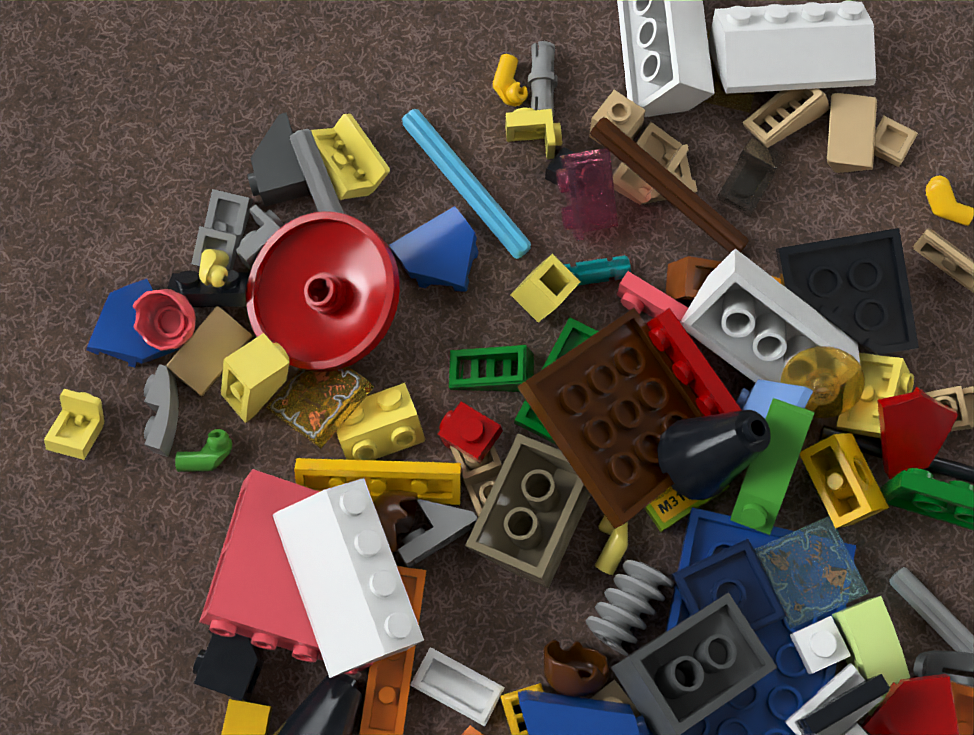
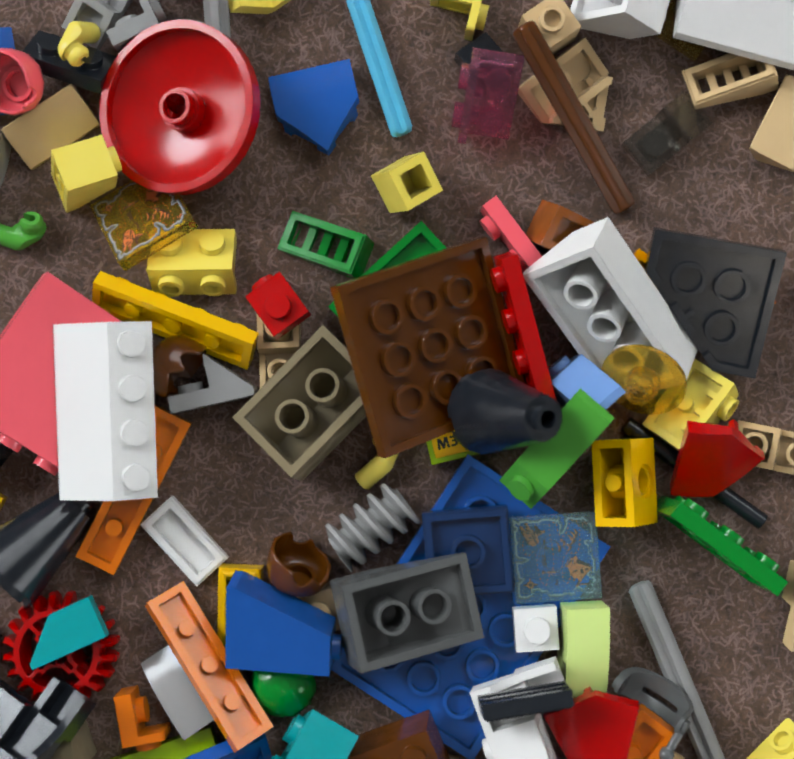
camera: 20 degrees right, 15 degrees up
teal axle [563,255,631,285] -> none

